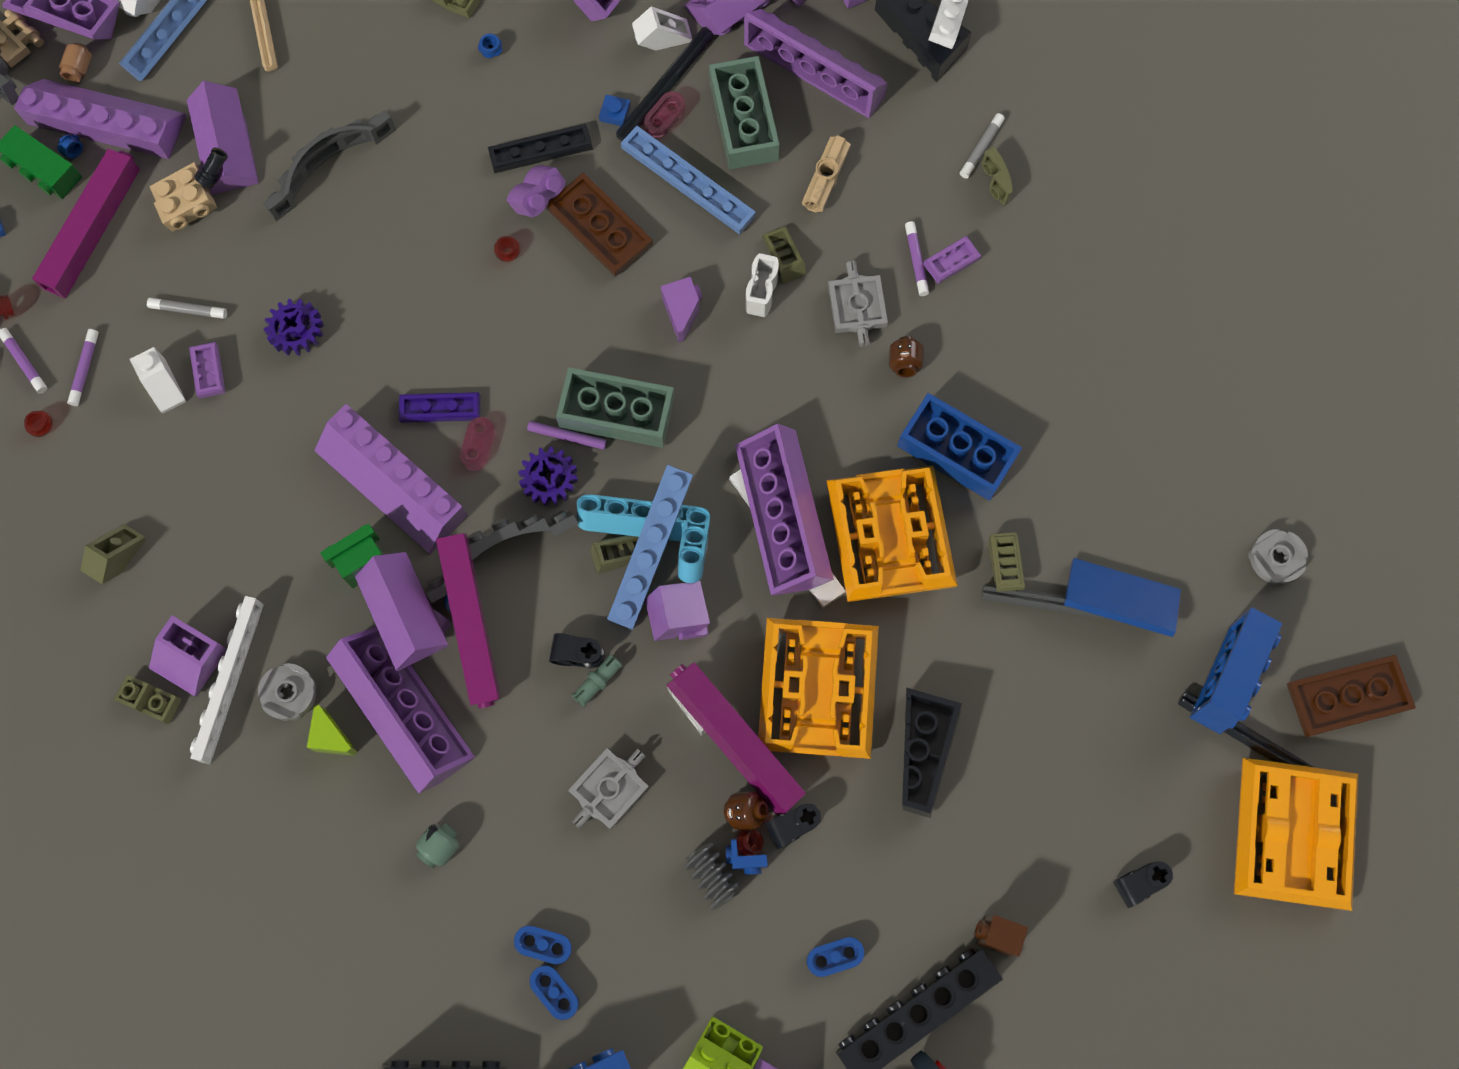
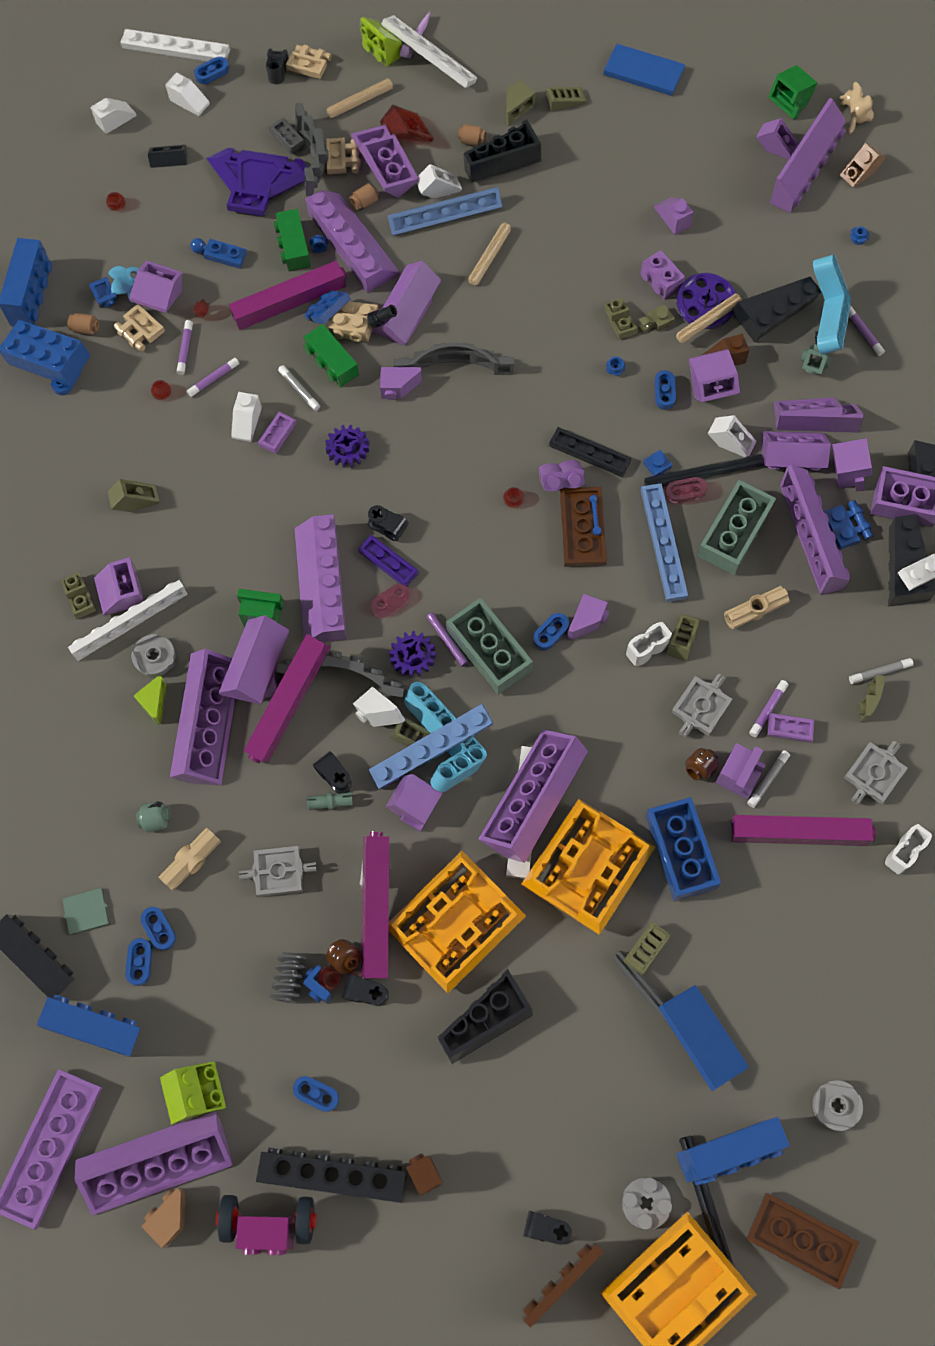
camera: 45 degrees right, 5 degrees down
none -> sand green piece [62,888,109,935]
none -> tan piece [158,828,221,891]
none -> green brick [303,324,359,387]
none -> blue plate [304,290,351,324]
none -> white slope [353,687,405,727]
none -> black piece [368,505,409,541]
none -> medium lavender slope [380,367,422,400]
none -> reddish brown plate [522,1243,603,1328]
none -> blue plate [533,613,569,651]
none -> blue hinge [589,495,601,536]
none -> light grey plate [622,1178,672,1229]
none -> blue plate [654,370,676,410]
none -> medium lavender plate [716,743,765,800]
none -> magenta brick [731,815,876,846]
none -> light grey bar [747,750,790,808]
none -> blue plate [823,500,873,550]
none -> light grey plate [844,741,907,805]
none -> white brick [885,824,932,875]

